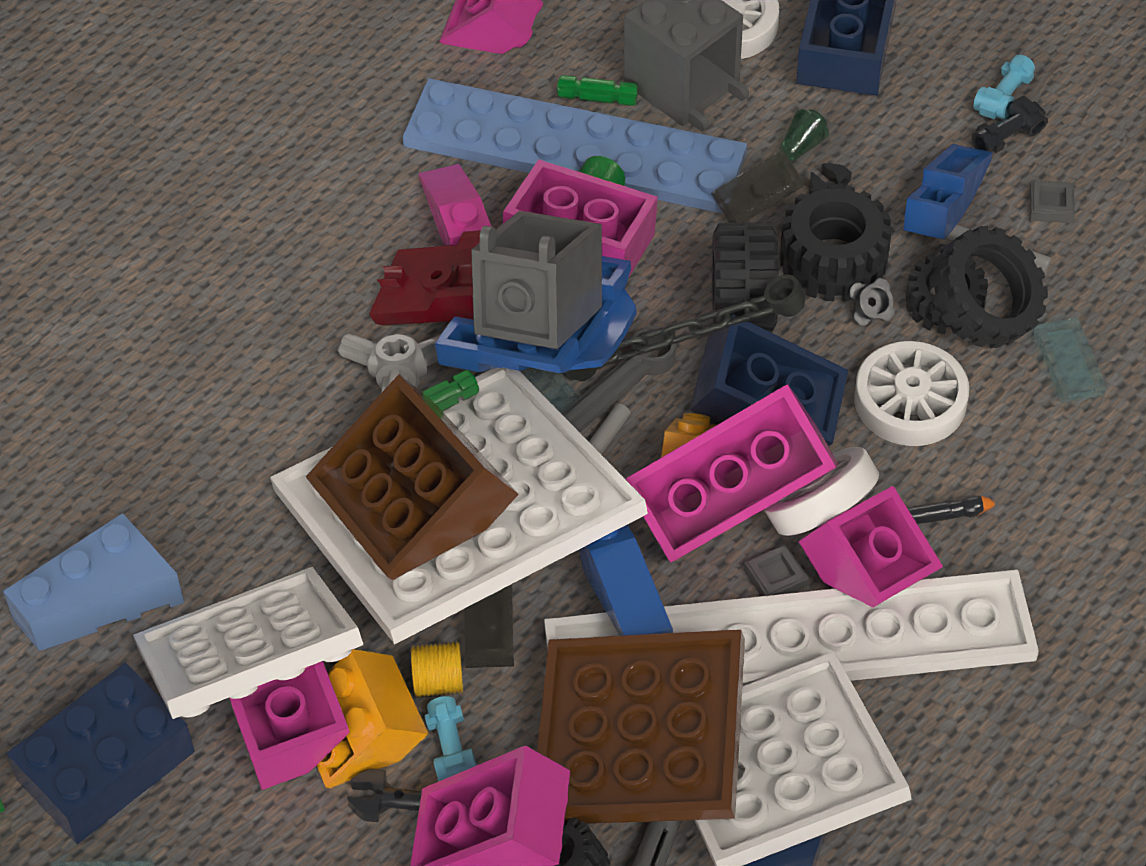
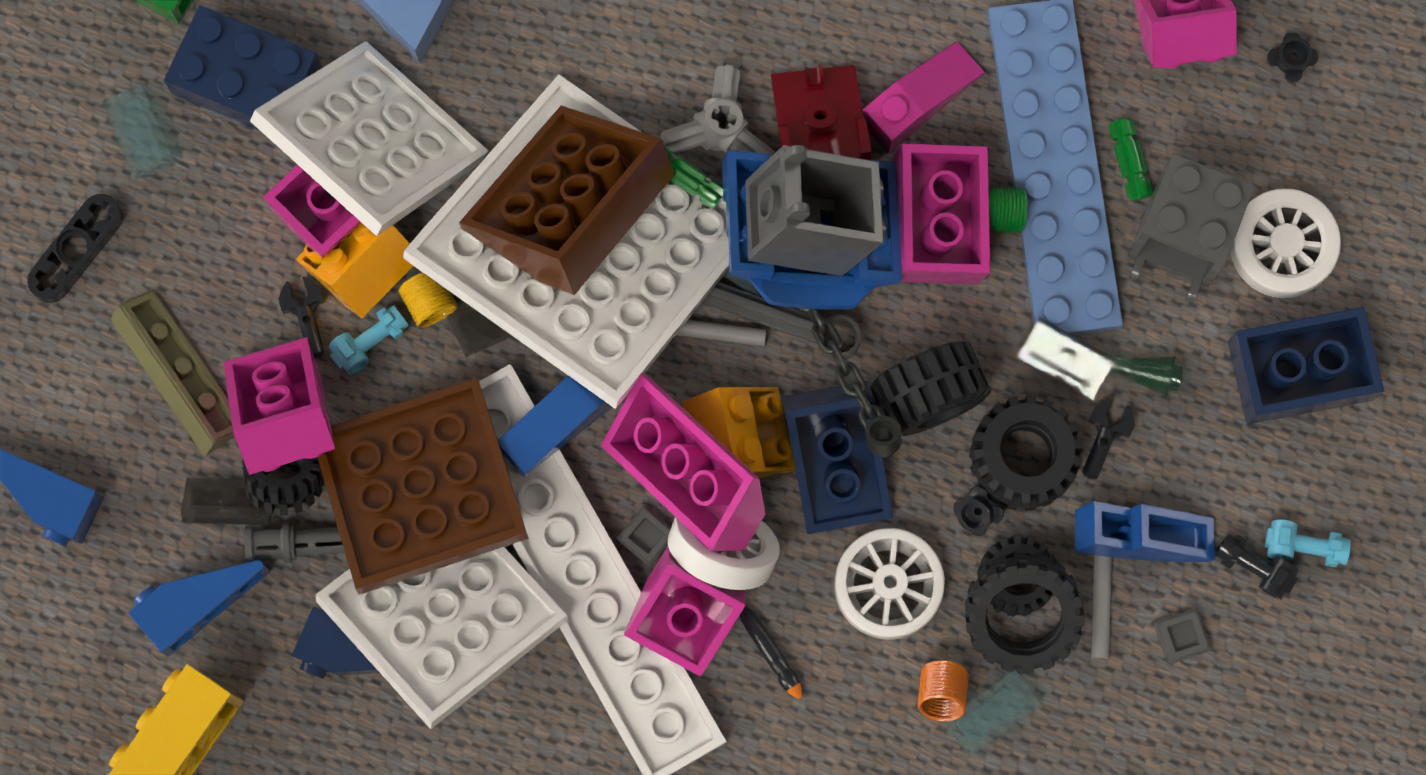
camera: 65 degrees right, 25 degrees up
none -> orange piece [917,660,969,722]

